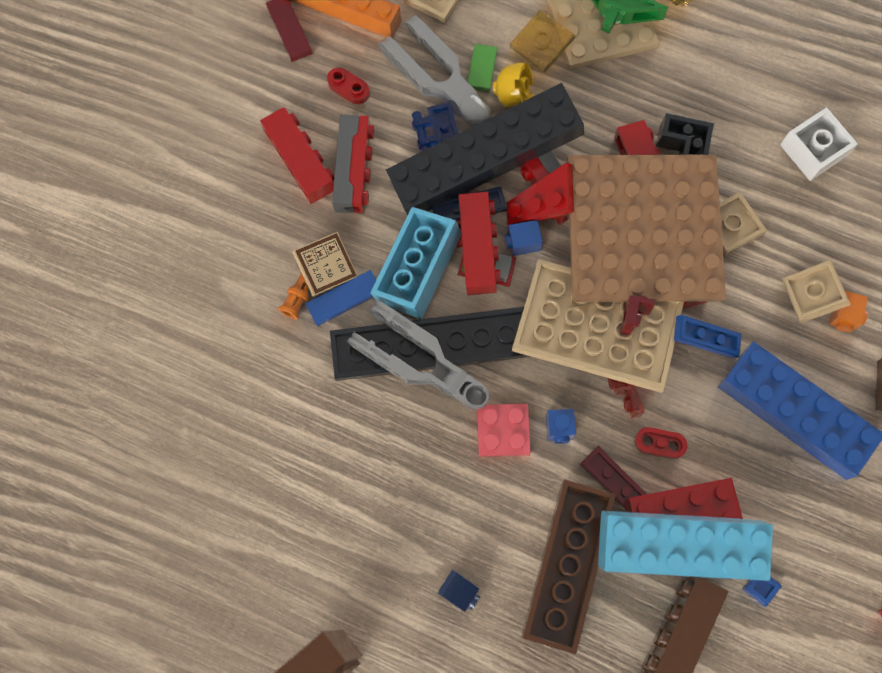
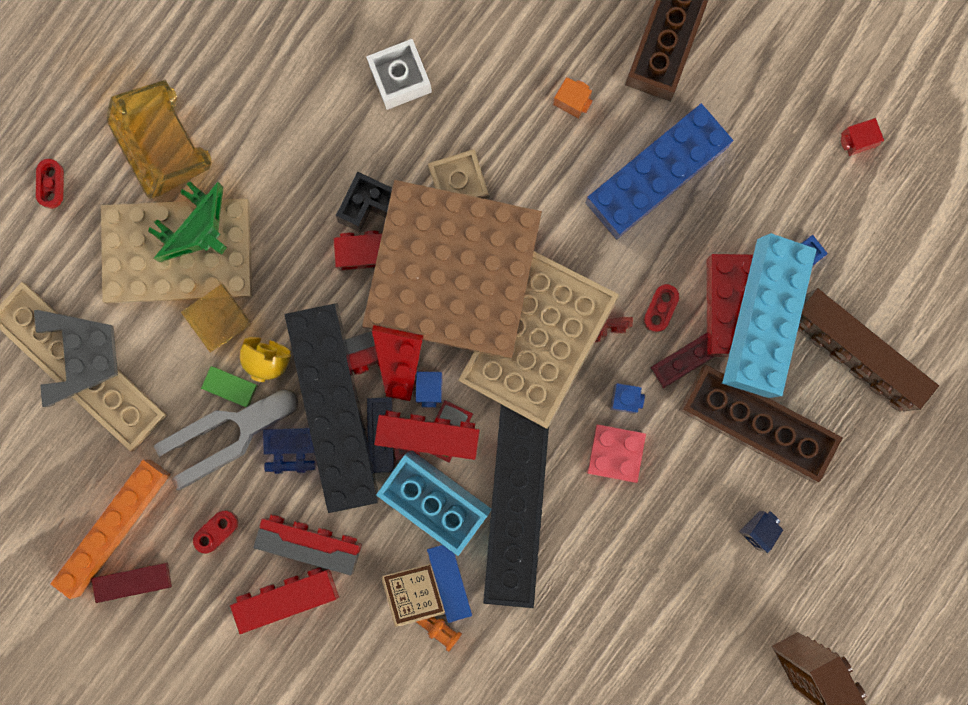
camera: 75 degrees left, 10 degrees up
light grey piece [347,300,489,410] -> none
dark red bracket [620,295,655,335] -> none
blue tile [674,315,741,359] -> none
tan tile [782,260,850,324] -> none

